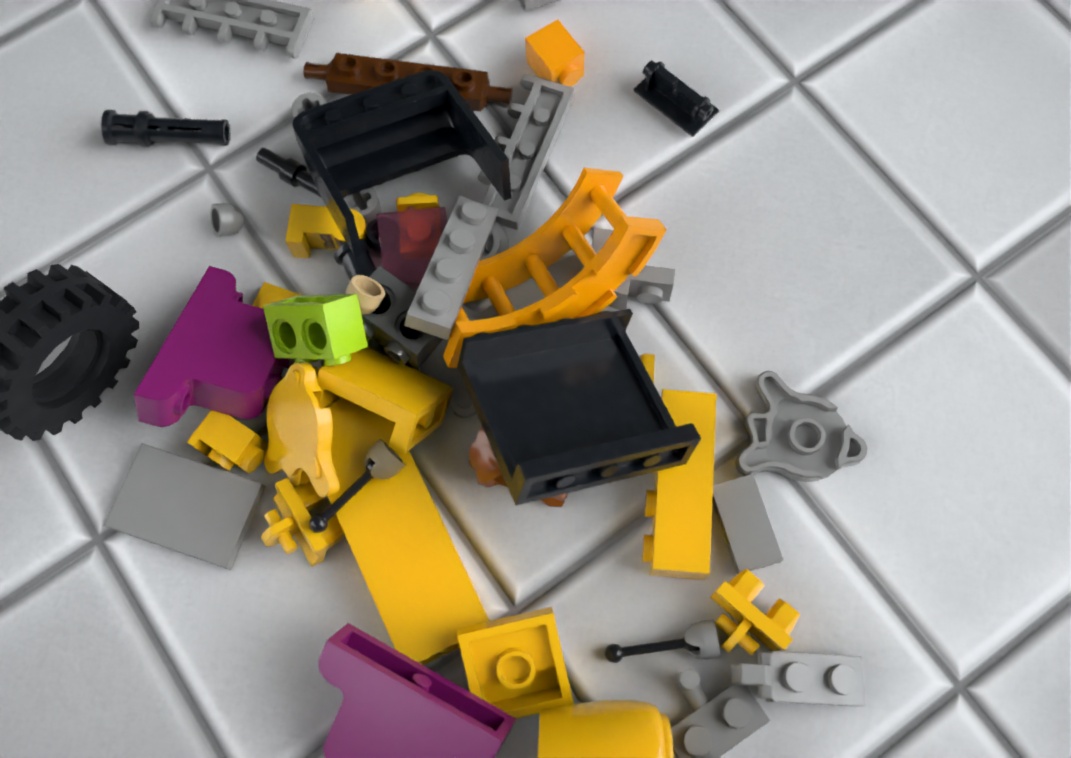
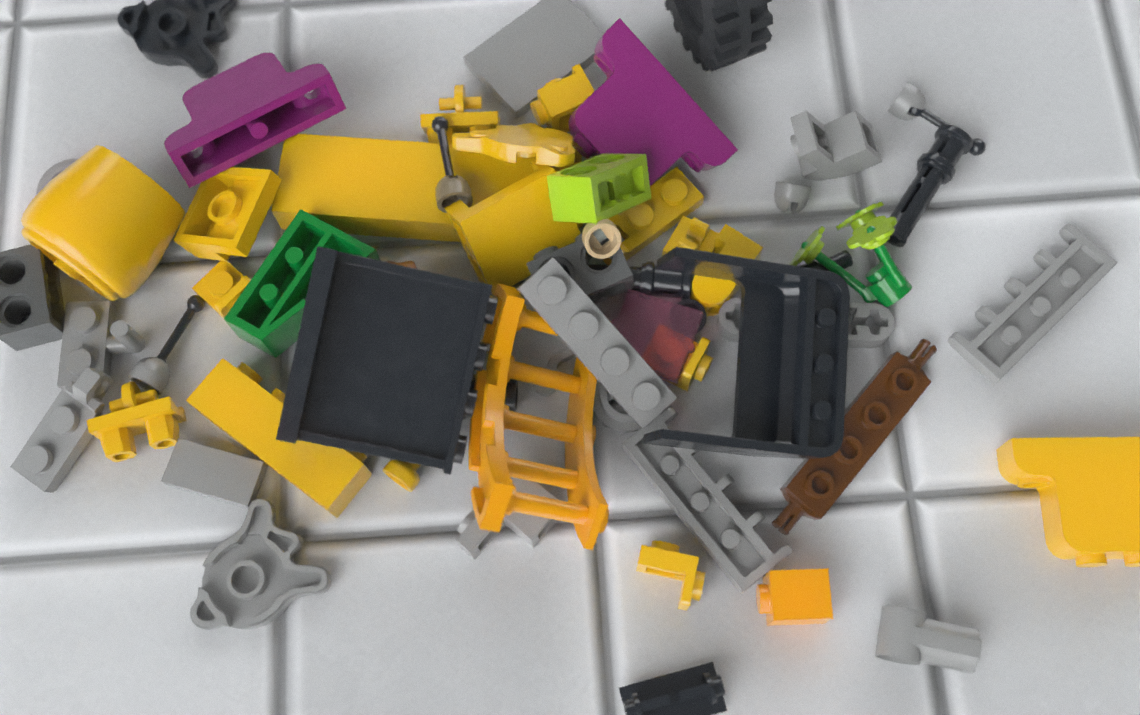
camera: 120 degrees right, 0 degrees up
none -> yellow bracket [192,261,251,319]
none -> green wedge [224,209,381,358]
none -> yellow bracket [636,541,705,611]
none -> yellow tile [662,215,719,256]
none -> plant [789,201,912,307]
none -> light grey brick [790,110,882,181]
none -> light grey hinge [888,82,986,156]

